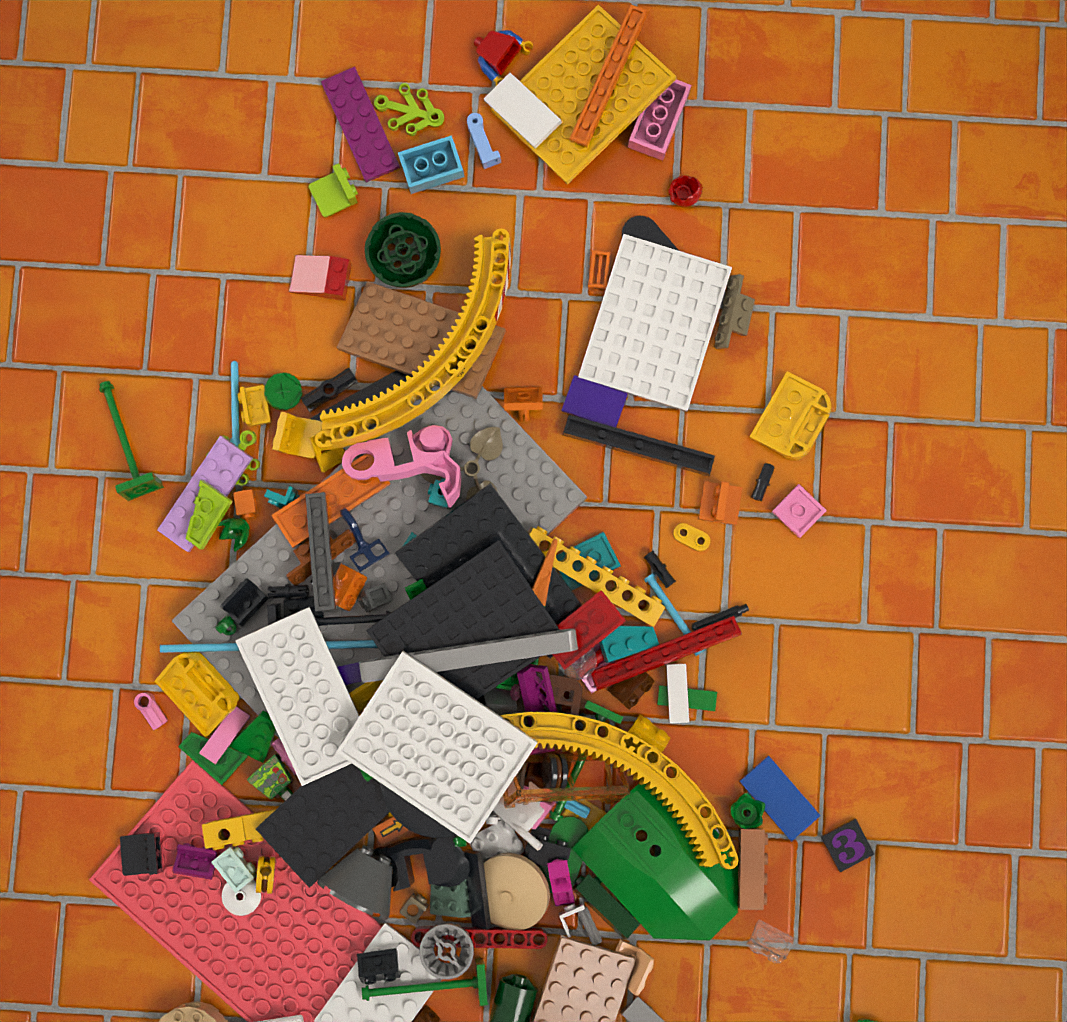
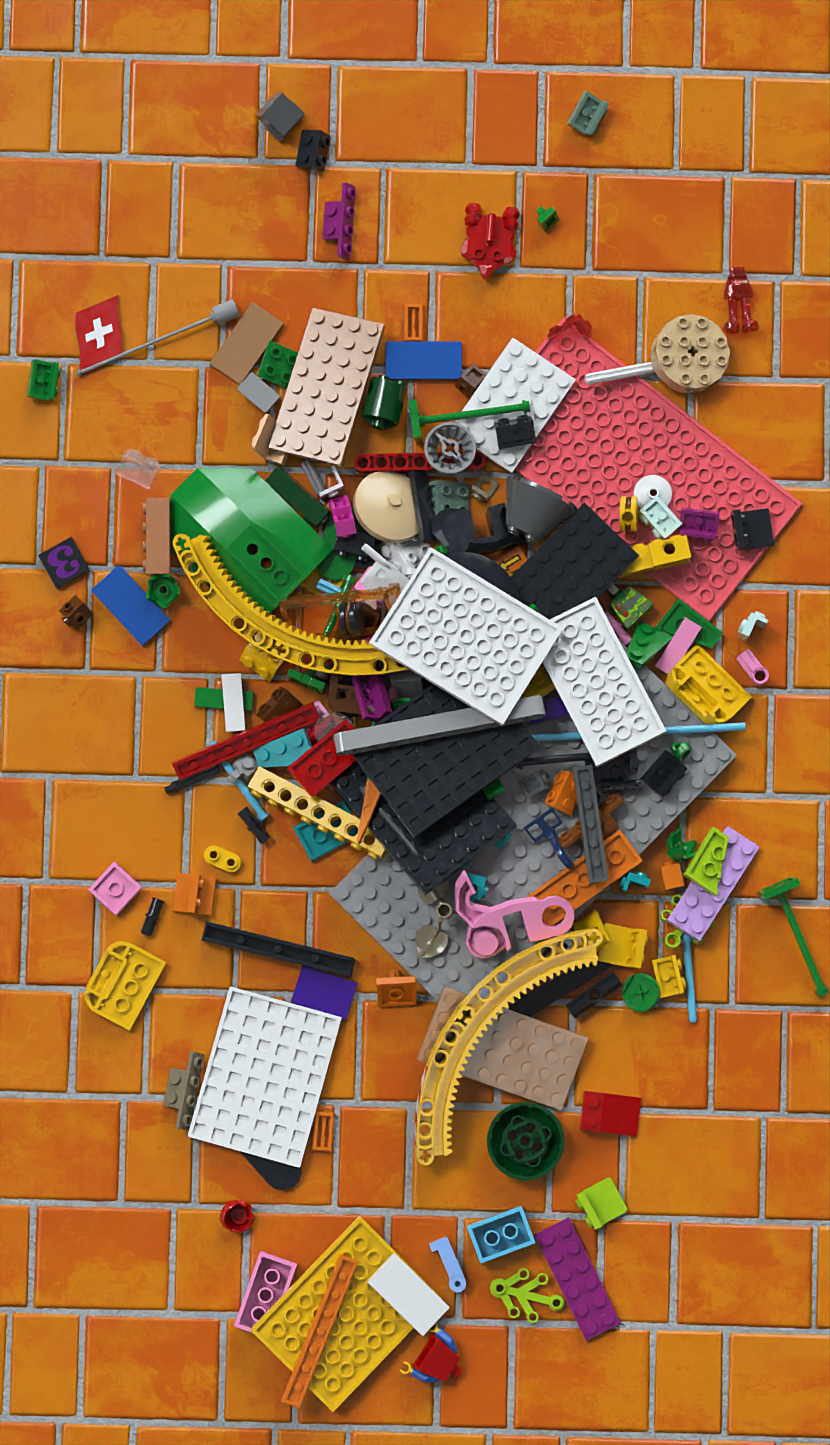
camera: 170 degrees right, 0 degrees up
none -> reddish brown brick [59,595,93,630]
none -> light grey plate [227,752,259,784]
none -> light aqua bracket [737,612,769,641]

